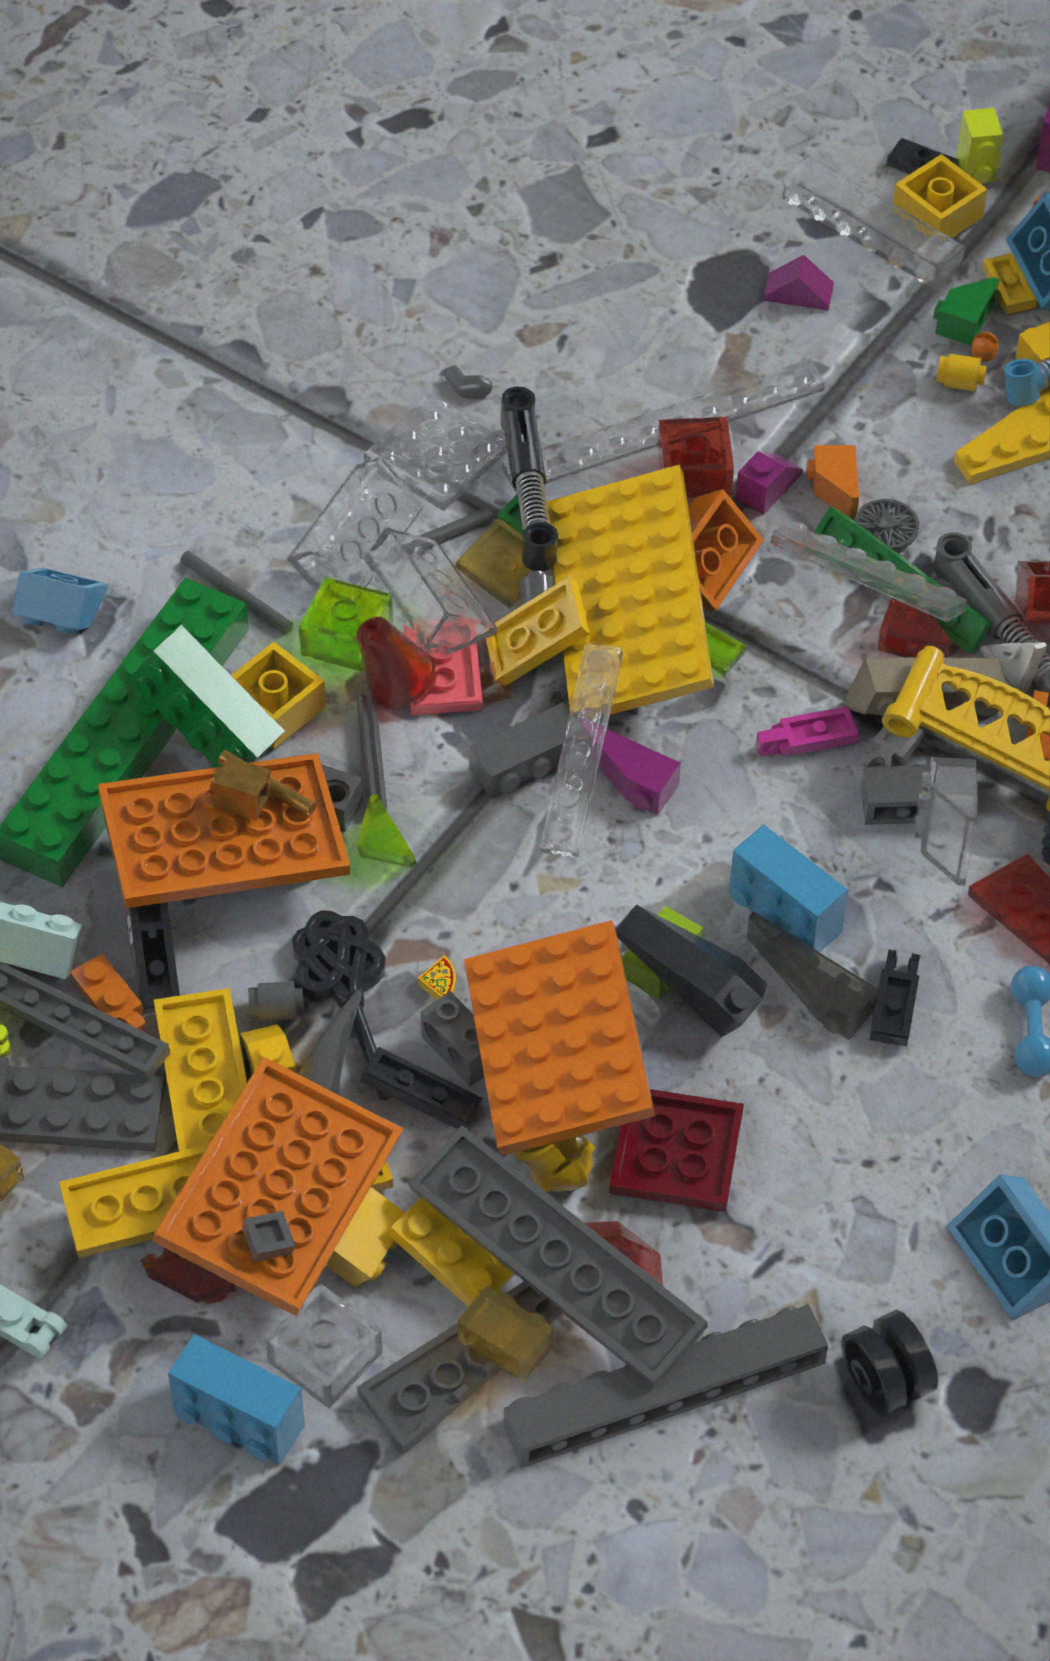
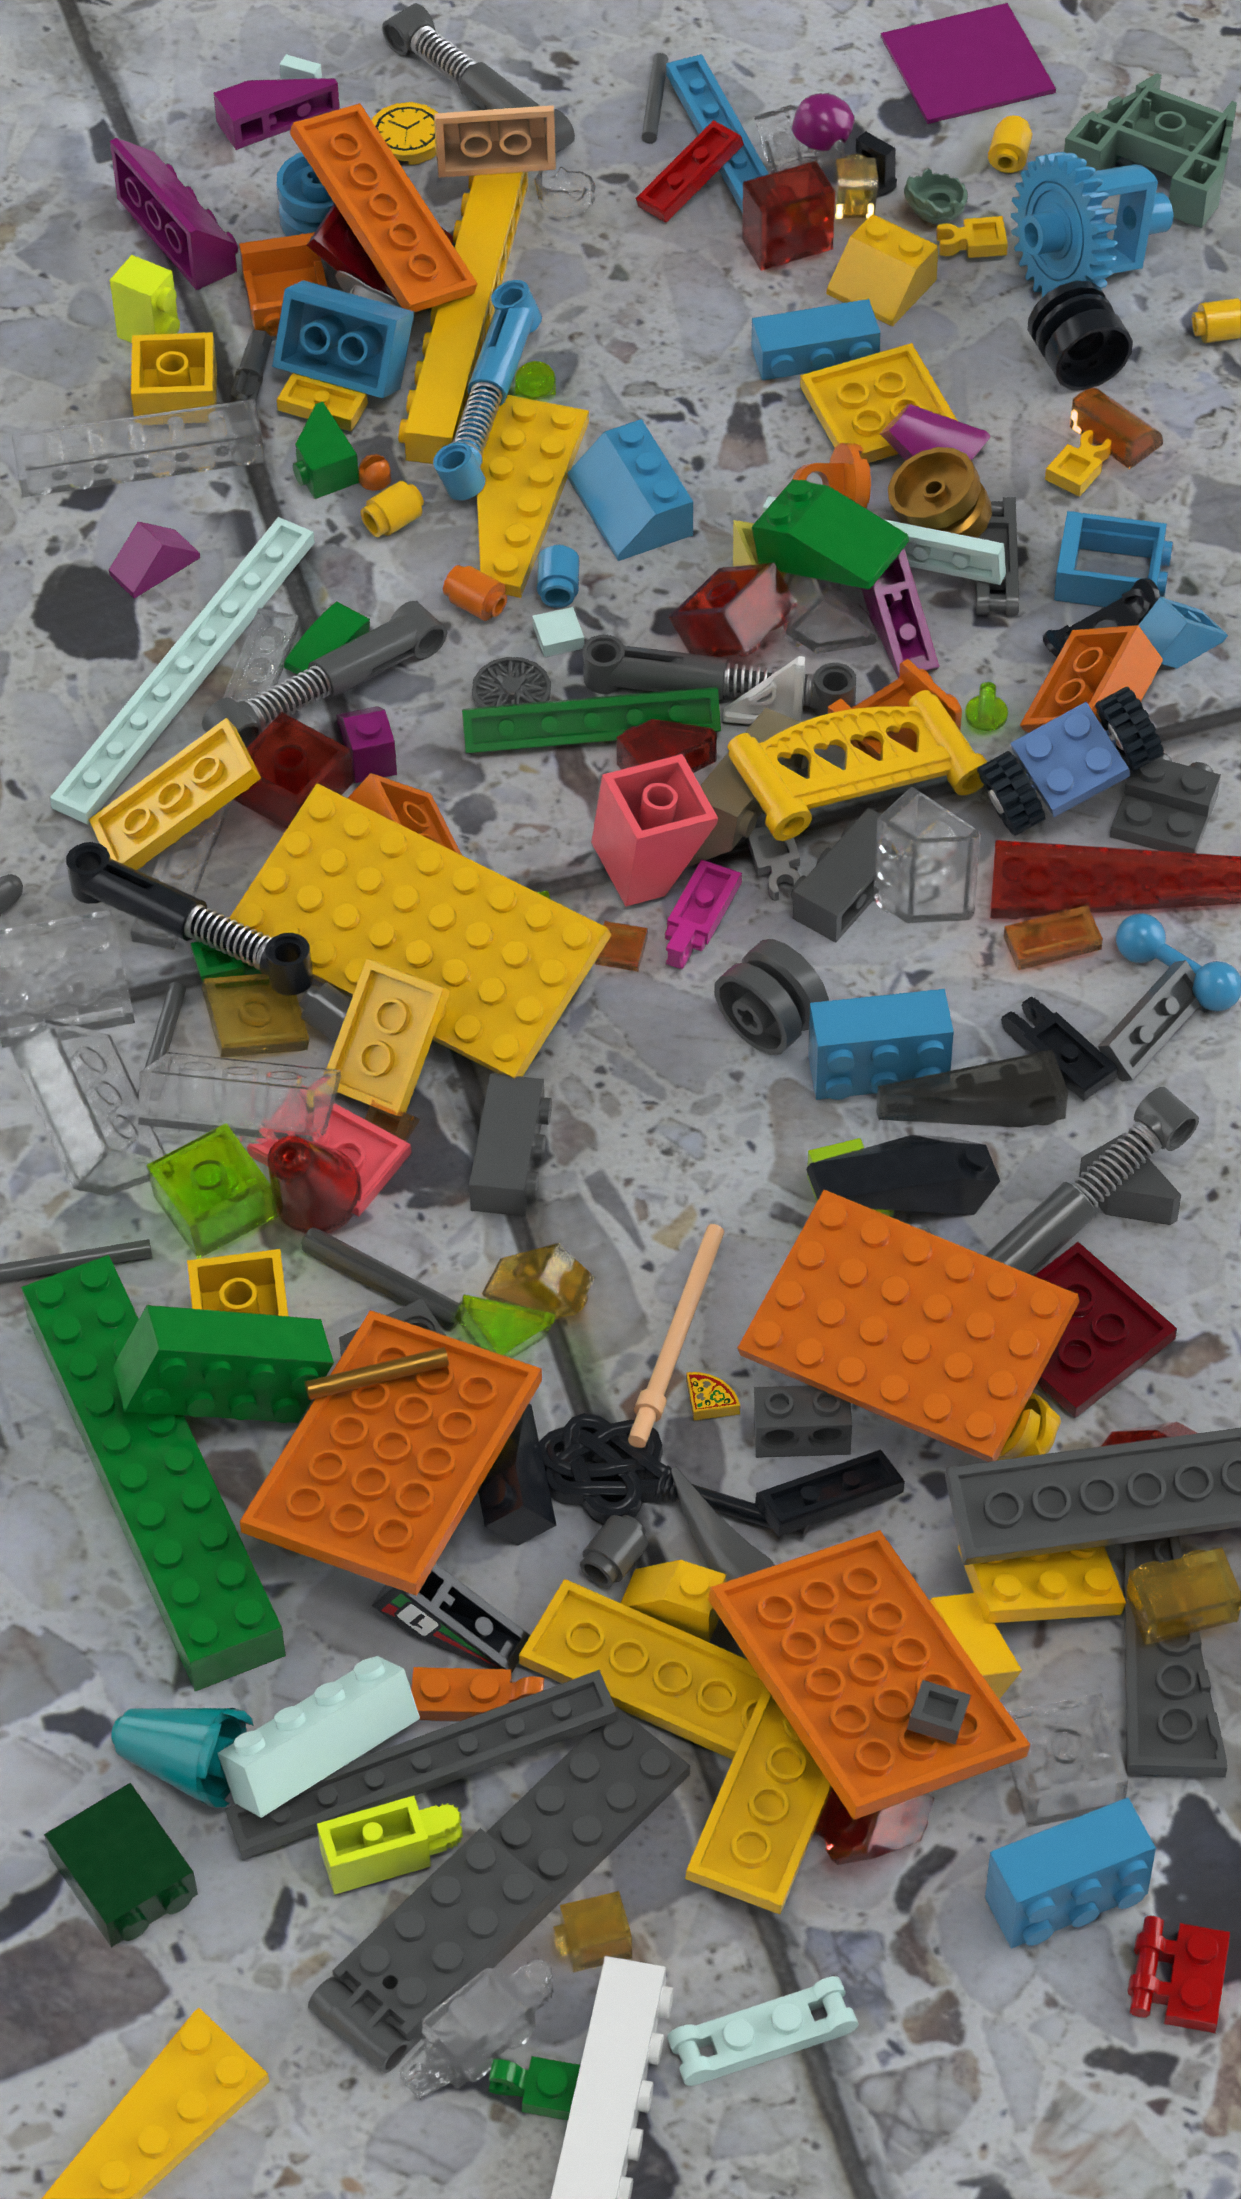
camera: 50 degrees left, 0 degrees up
pearl gold brick [210,757,271,821] -> none
clear plate [540,644,623,857] -> none
magenta slope [581,719,681,815] -> none
clear plate [770,522,968,622] -> none
orange slope [806,445,859,520] -> none
black plate [887,138,959,174] -> none
none -> light aqua plate [50,517,315,825]
none -> yellow plate [89,718,261,870]
none -> dark grey piece [202,601,447,752]
none -> dark grey piece [230,330,272,408]
none -> green slope [284,601,370,677]
none -> orange brick [443,565,507,621]
none -> black slope [478,1404,557,1545]
none -> clear yellow slope [481,1243,596,1321]
none -> light aqua tile [533,607,584,657]
none -> dark azure brick [537,545,580,608]
none -> coral slope [591,754,718,907]
none -> clear orange tile [595,921,648,972]
none -> light nougat bar [628,1224,724,1448]
none -> dark grey wheel [714,939,829,1055]
none -> dark grey piece [985,1087,1199,1275]
none -> clear orange plate [1003,905,1103,970]
none -> dark grey slope [1078,1132,1181,1225]
none -> dark grey plate [1098,960,1201,1081]
none -> red plate [1127,1916,1230,2033]

